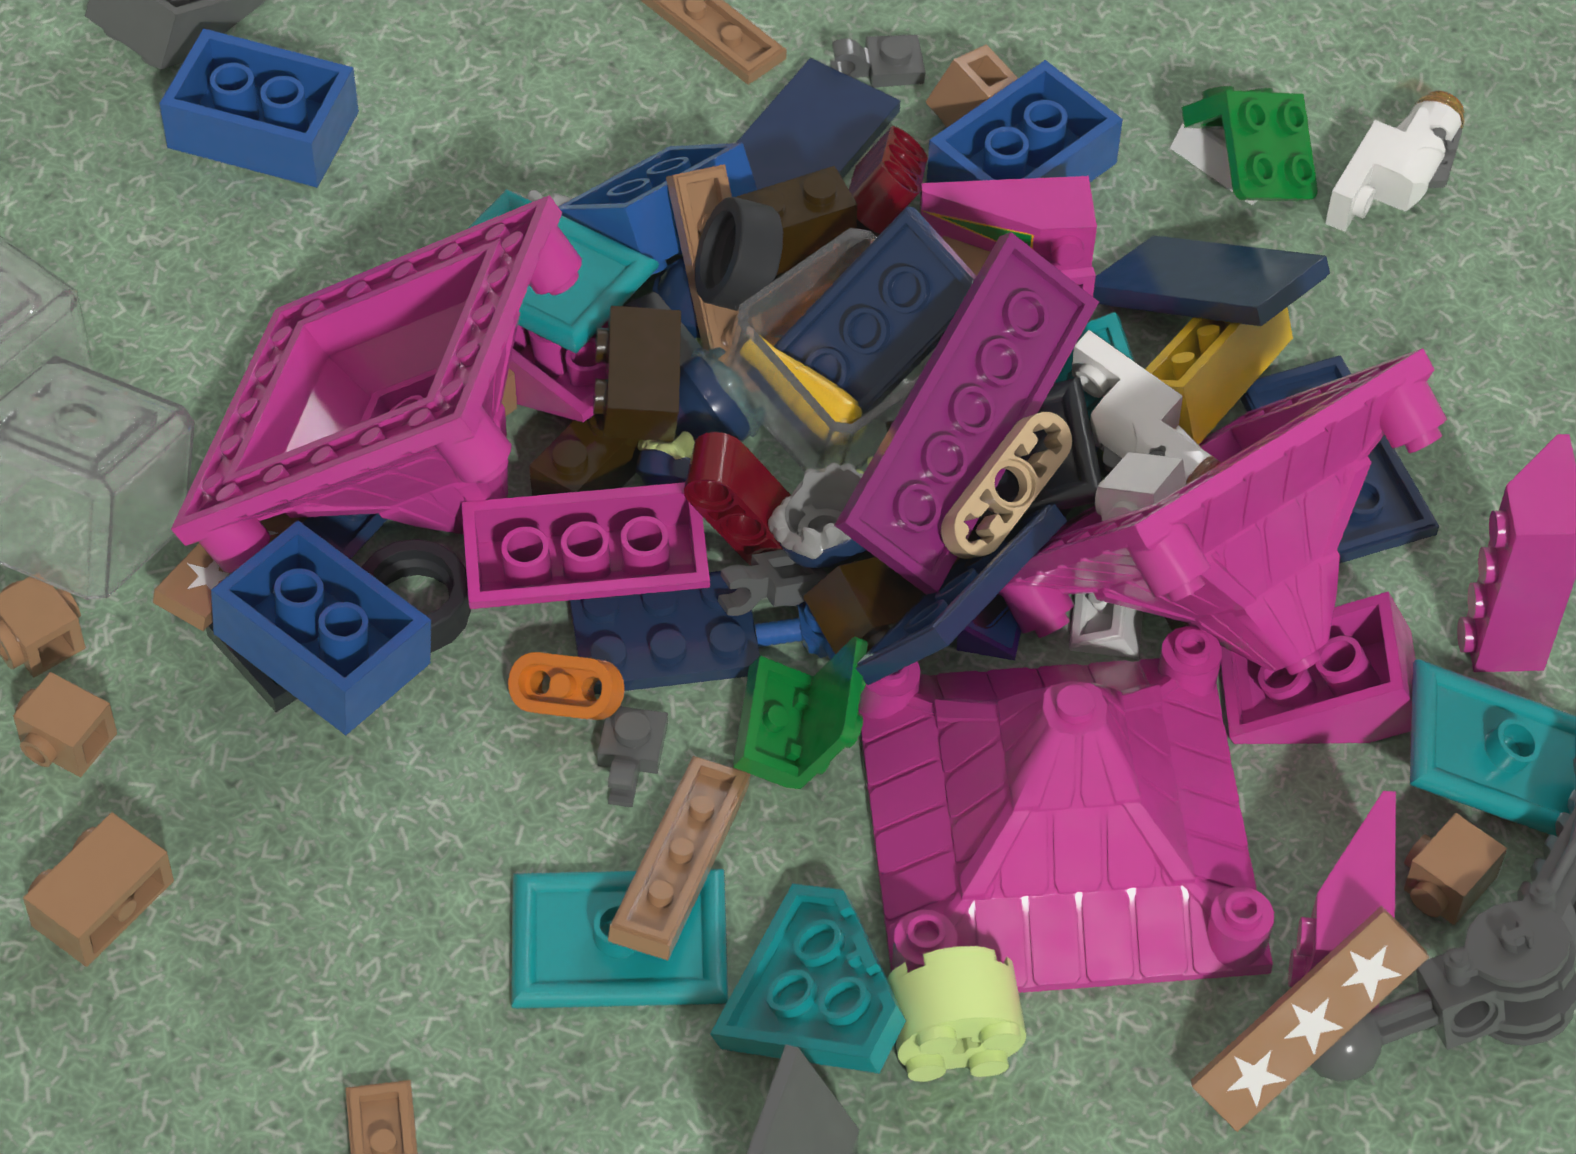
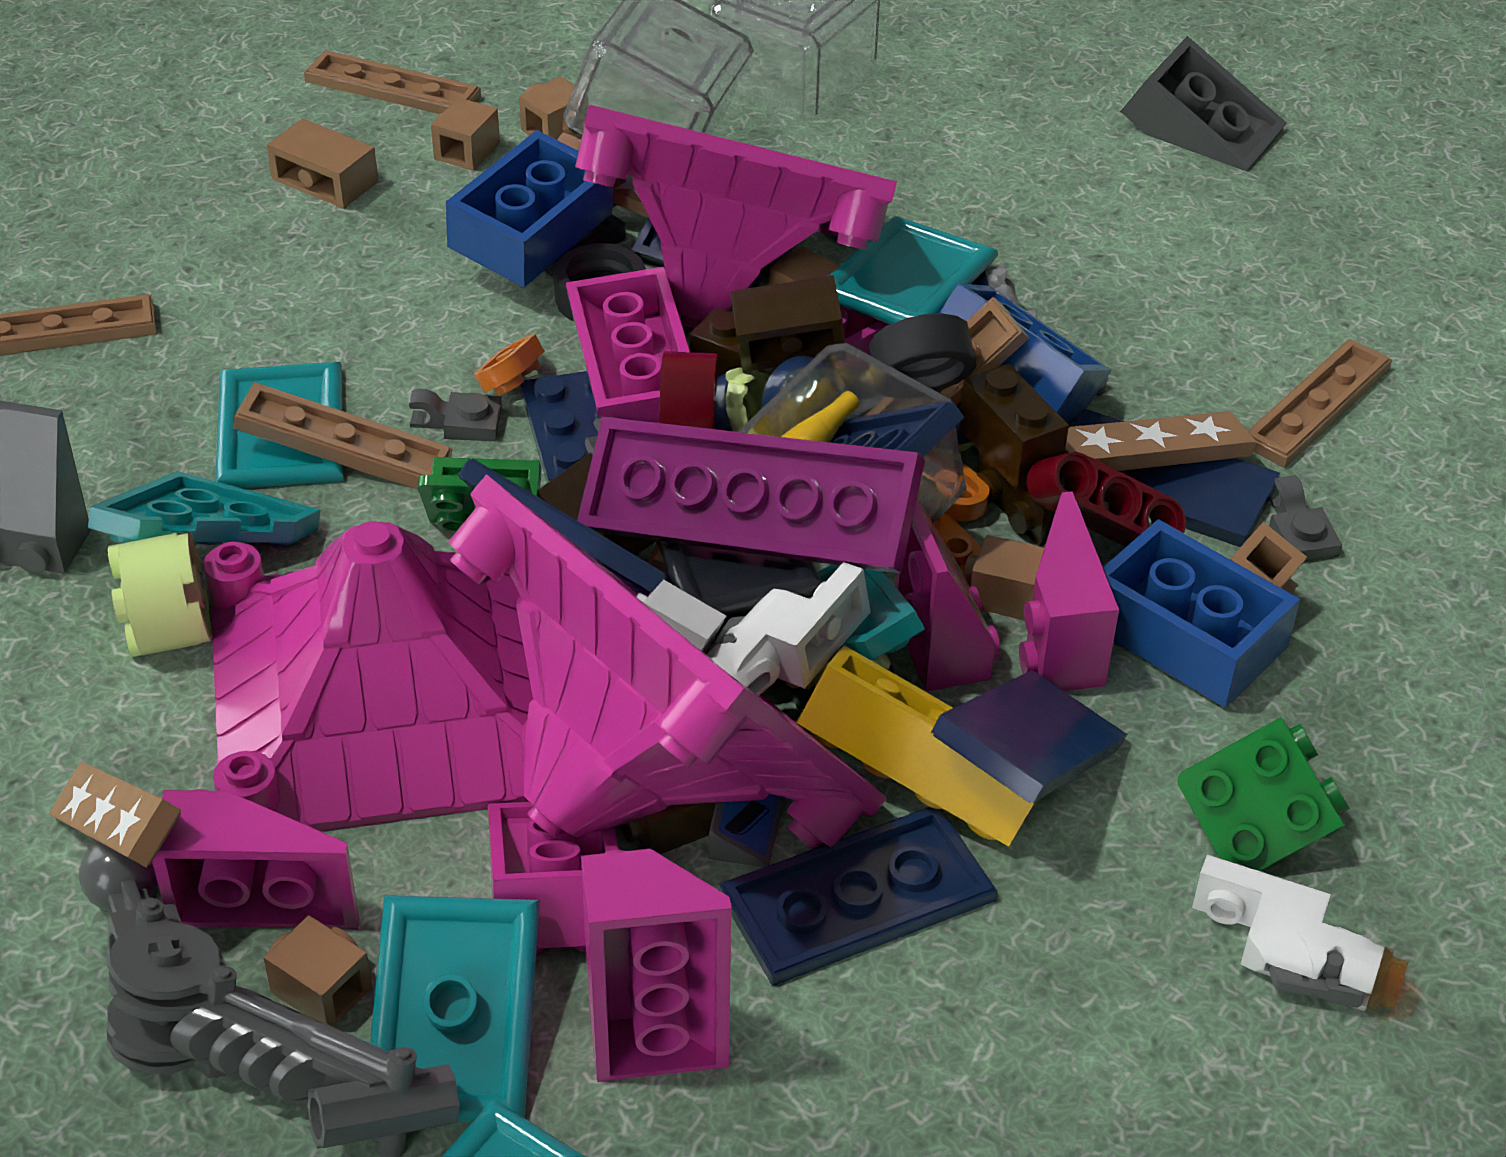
camera: 85 degrees right, 10 degrees down
blue brick [159,28,359,188] -> none
tan beam [941,412,1072,559] -> none
none -> medium nougat tile [1065,411,1257,471]

